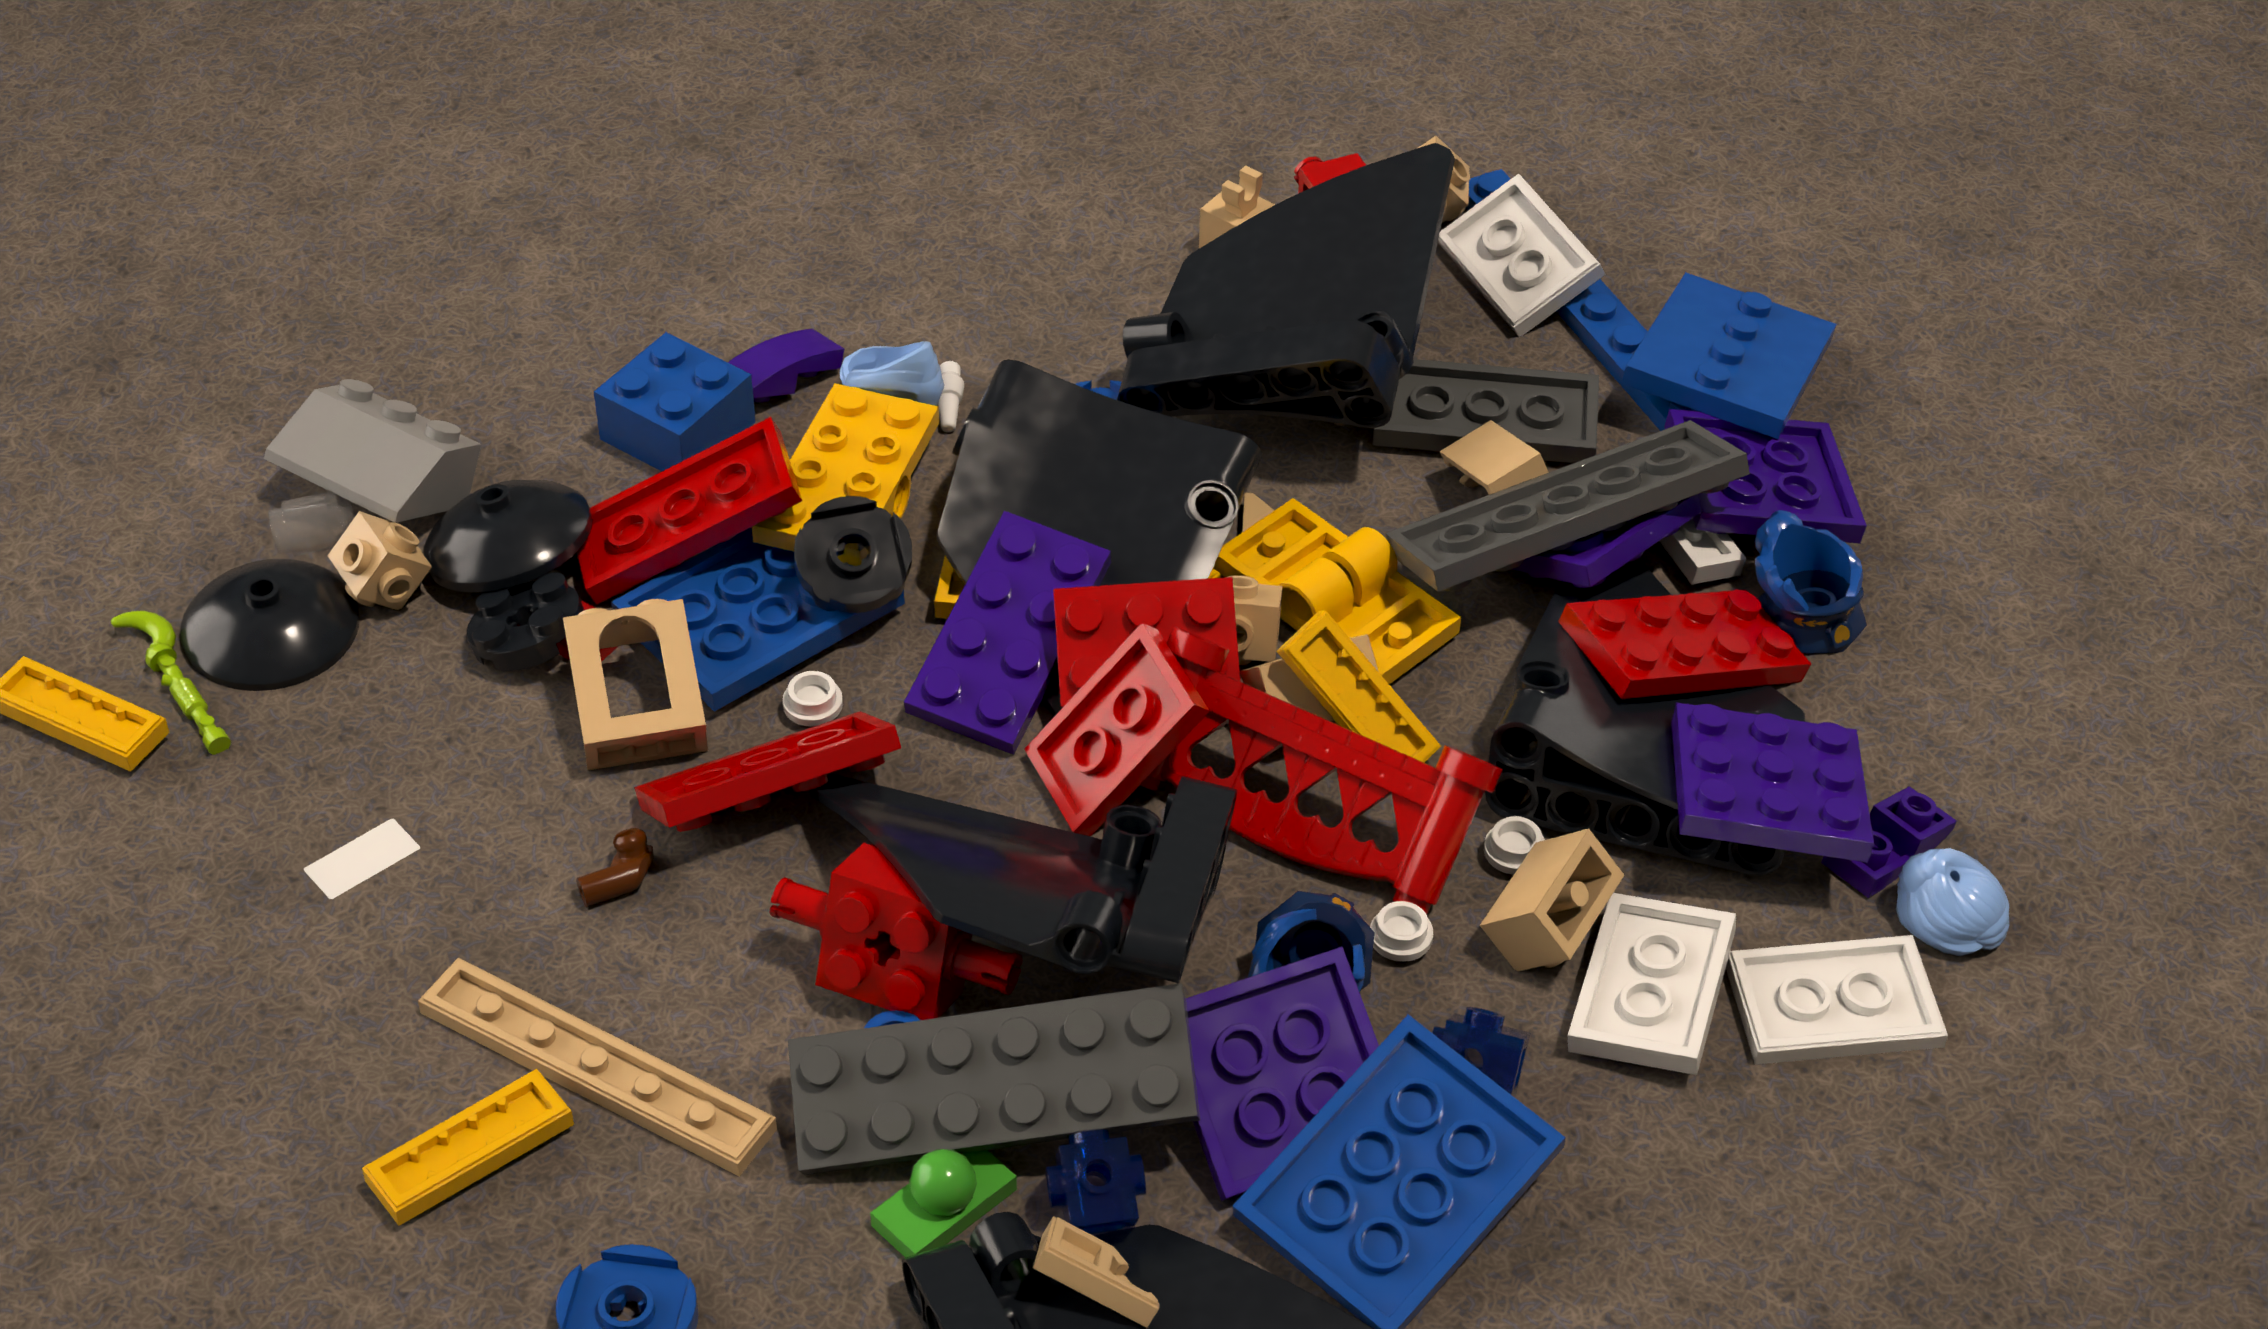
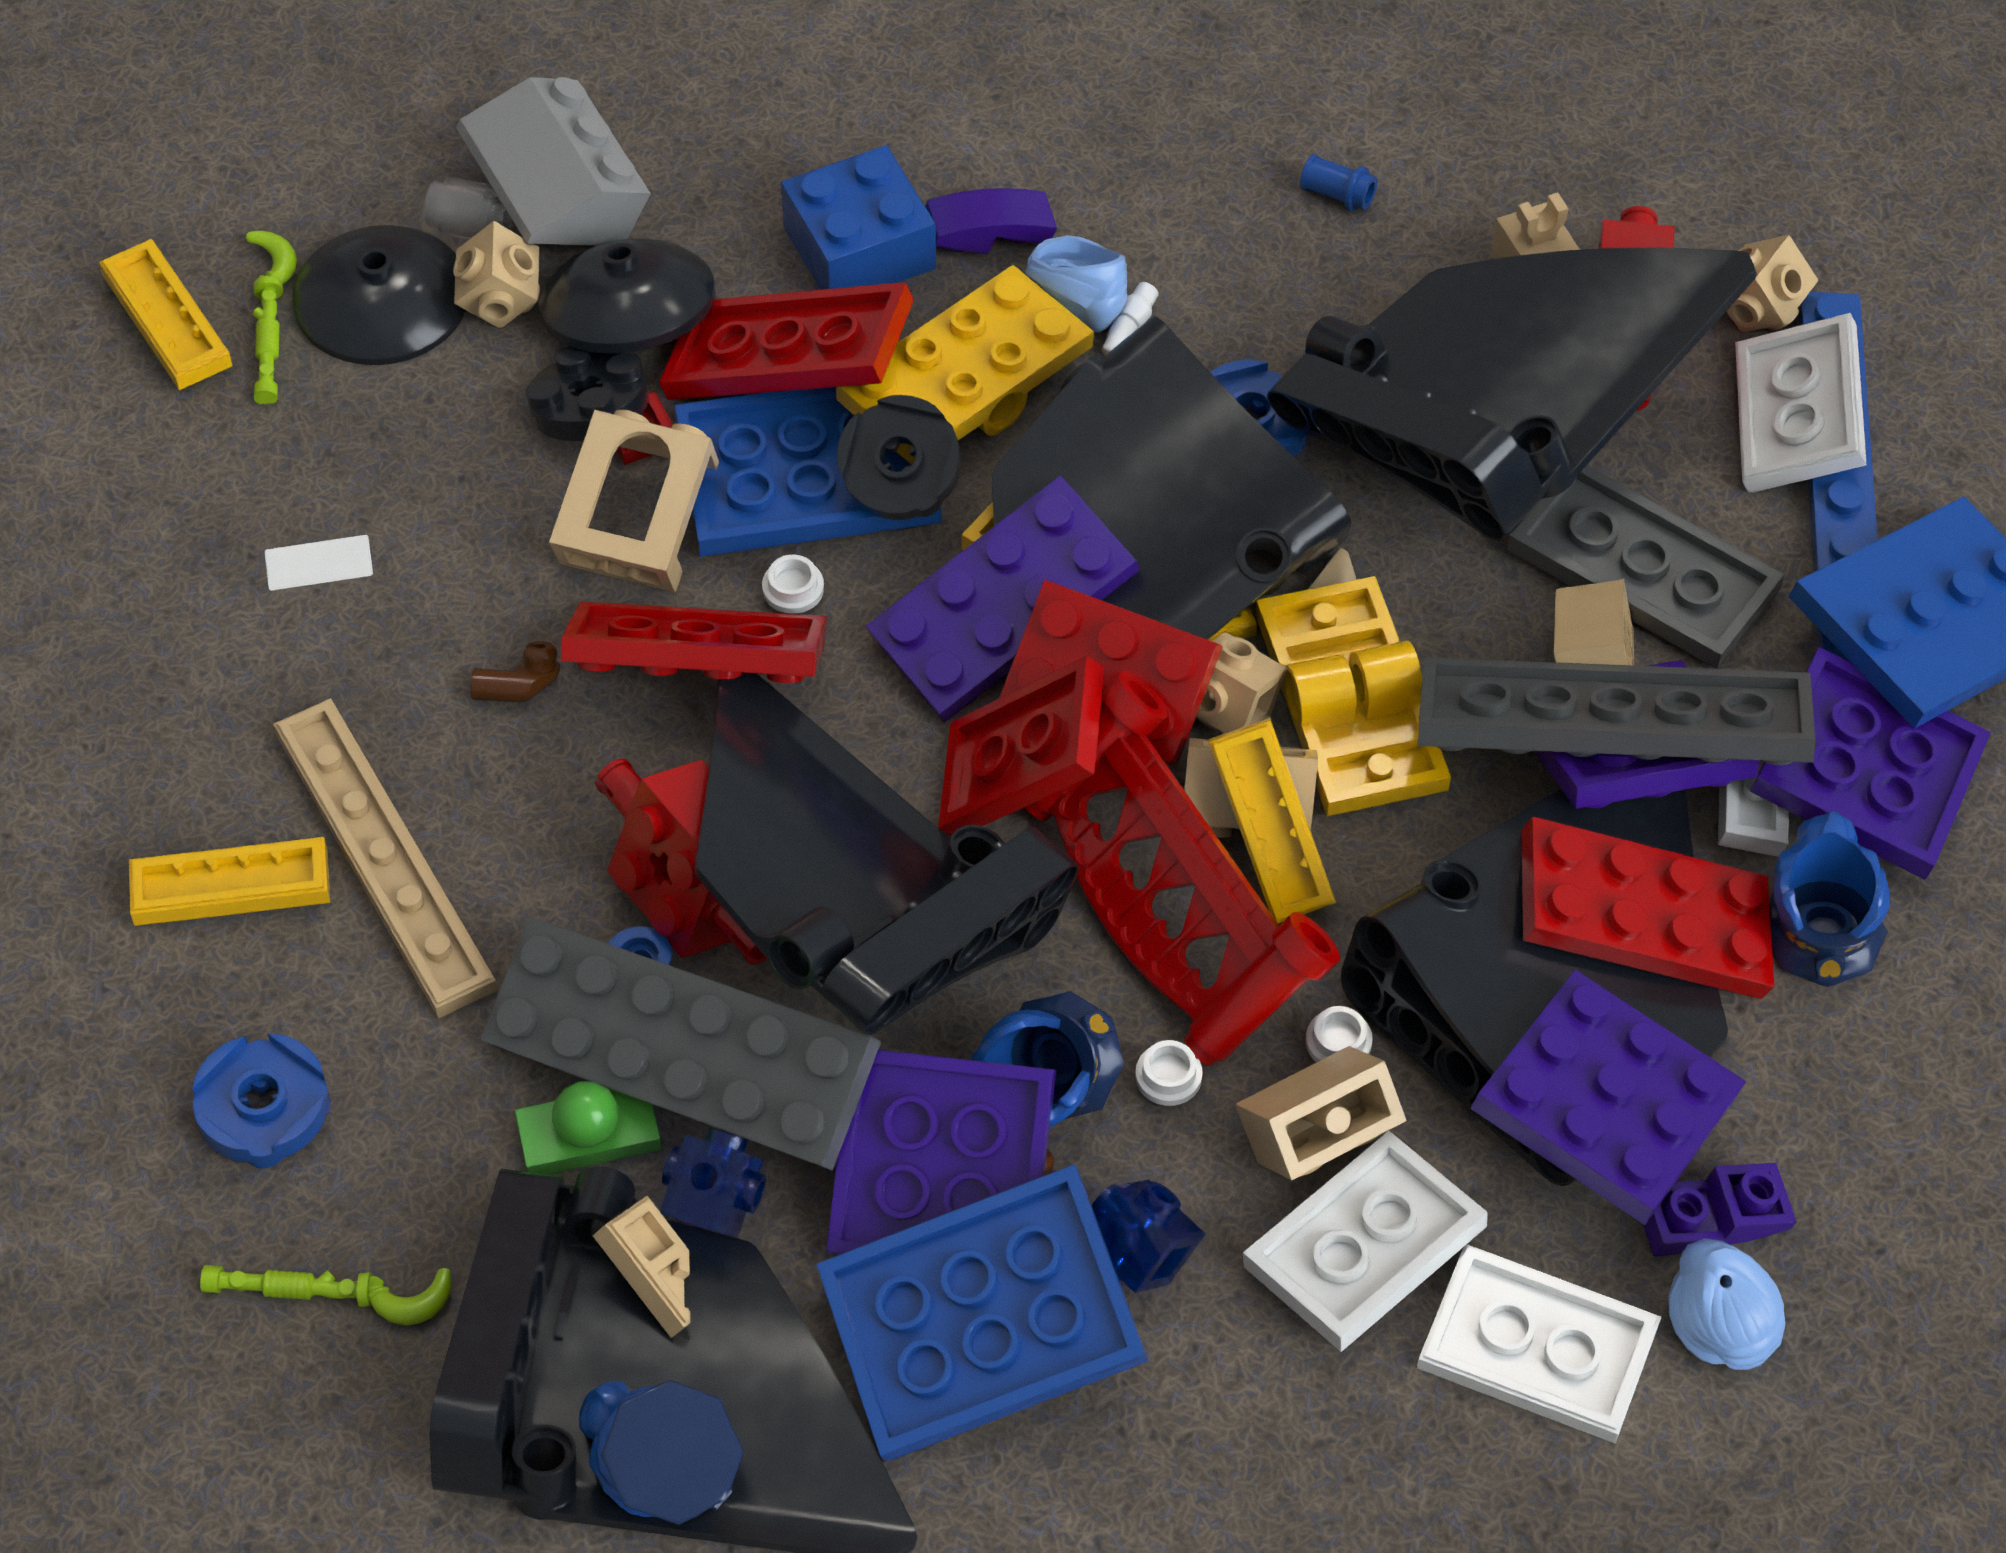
camera: 30 degrees right, 10 degrees up
none -> blue pin [1300,154,1378,211]

